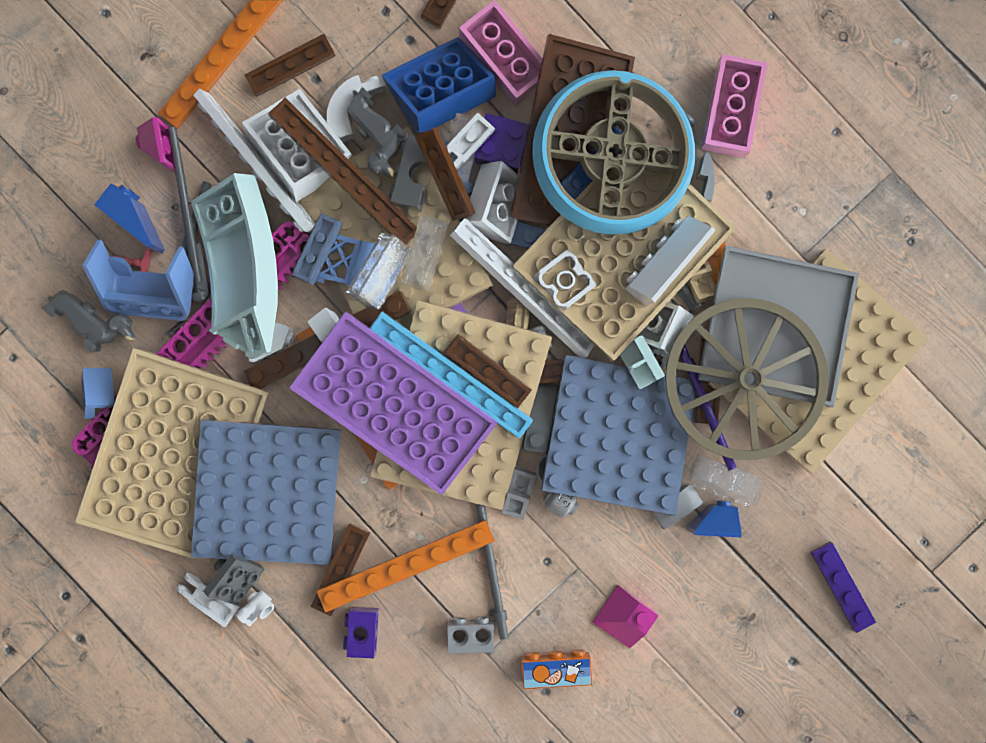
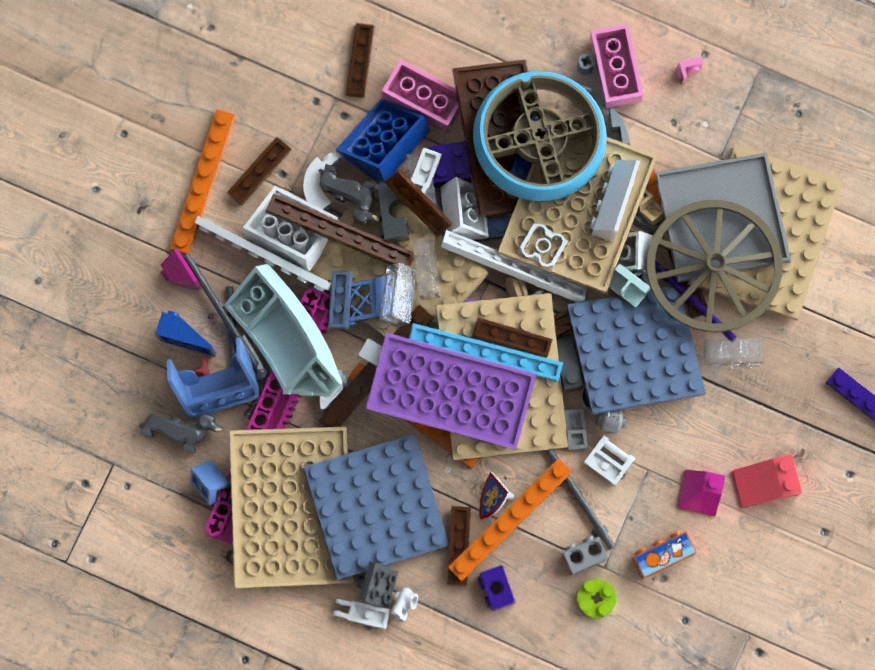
camera: 20 degrees left, 10 degrees down
light grey slope [651,484,703,529] -> none
blue slope [687,500,742,538] -> none
none -> shield [480,472,514,520]
none -> light grey bush [577,53,595,75]
none -> lime plate [577,579,617,619]
none -> white plate [584,435,635,486]
none -> bright pink bracket [676,57,703,84]
none -> coral slope [733,454,802,508]

